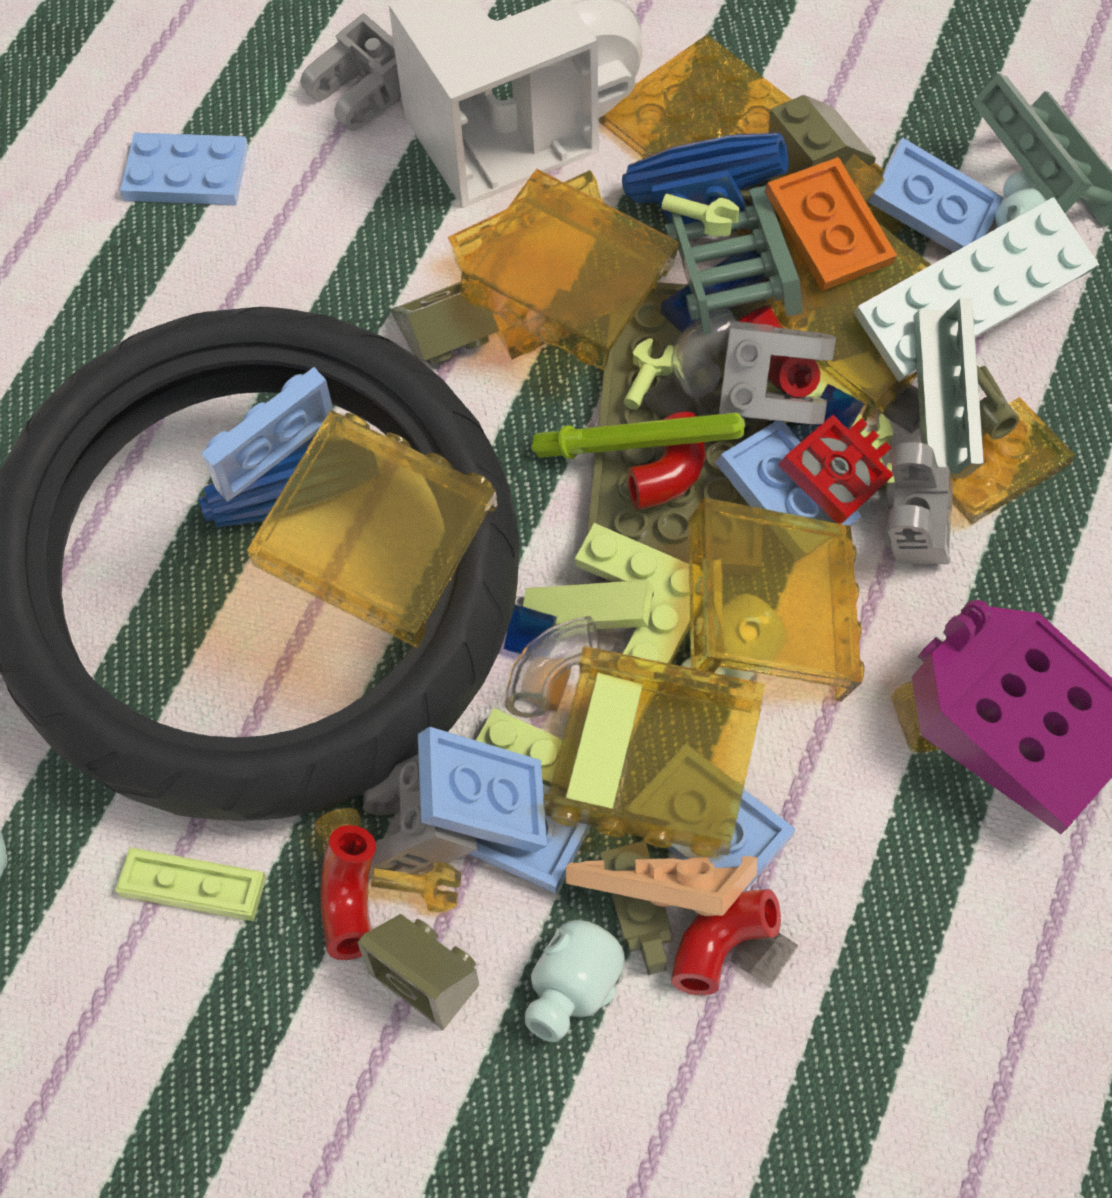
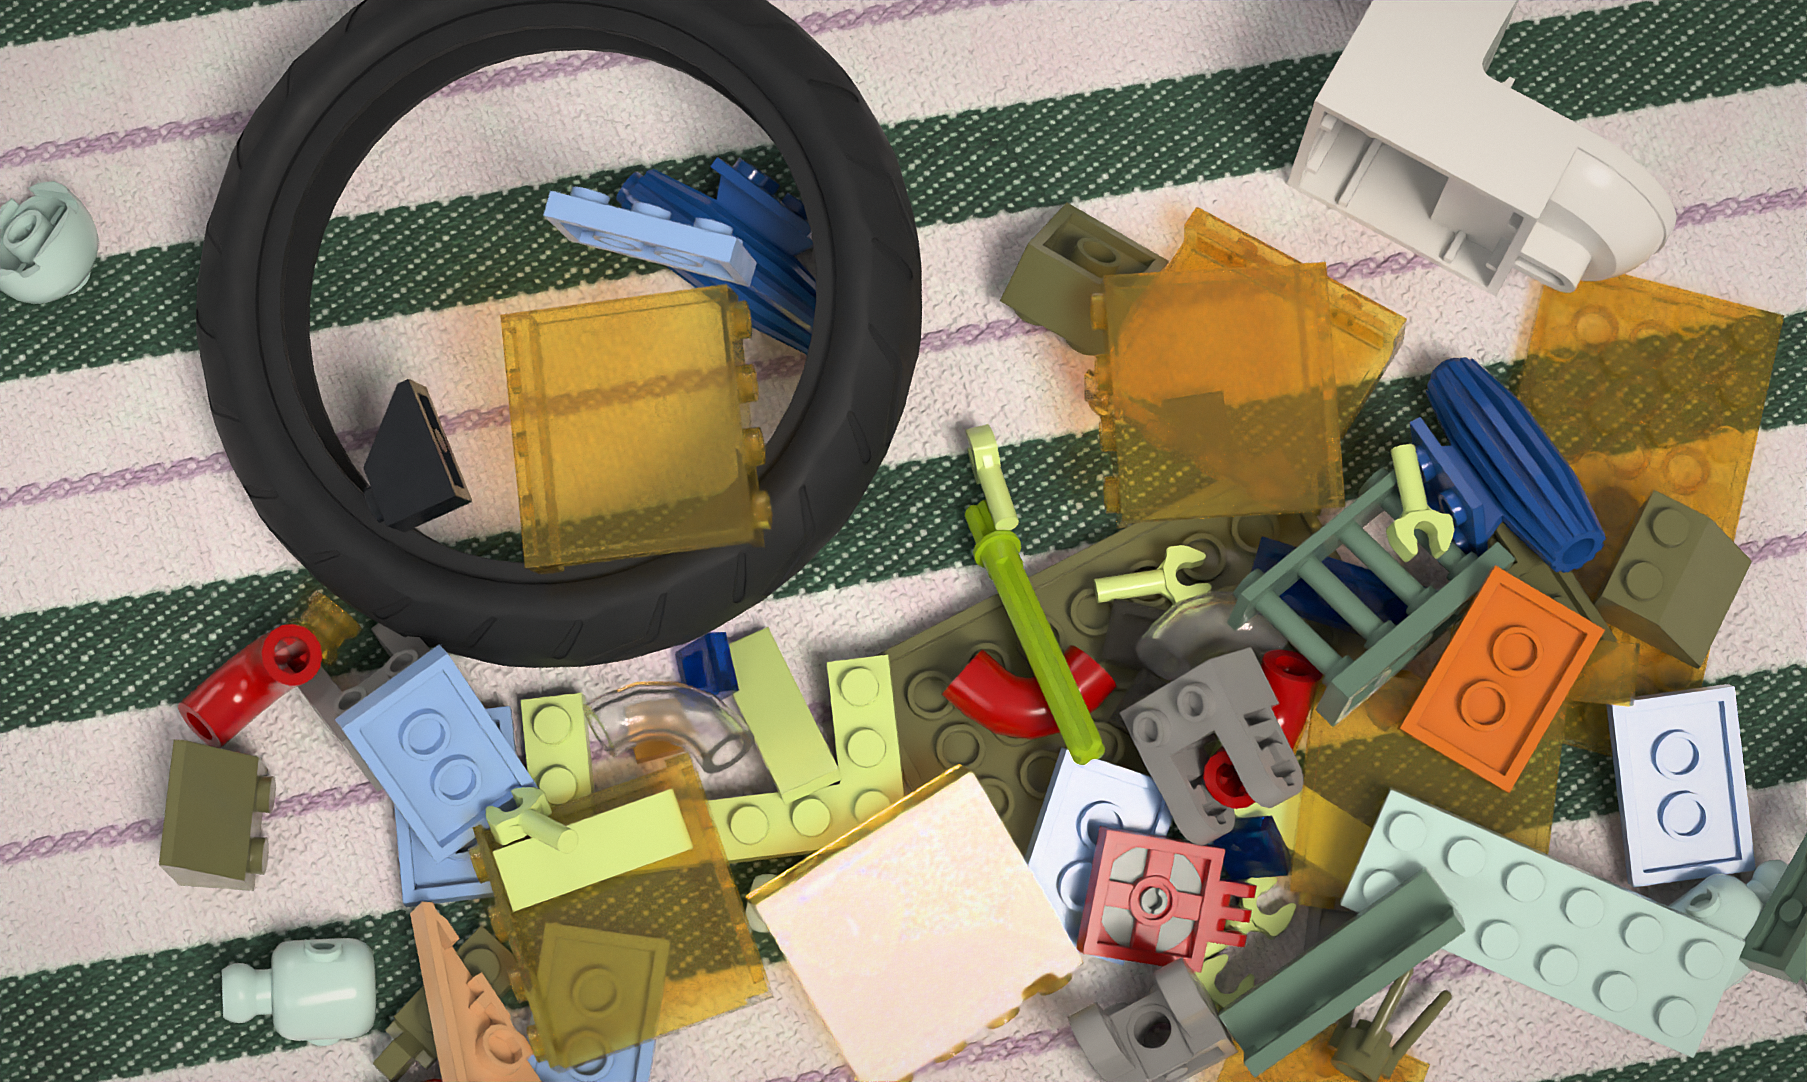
camera: 50 degrees right, 15 degrees up
yellowish green tile [115,847,266,922] -> none
clear yellow bar [371,862,462,913] -> none
none -> black slope [363,379,473,532]
none -> yellowish green bar [485,787,579,854]
none -> yellowish green bar [965,424,1019,531]

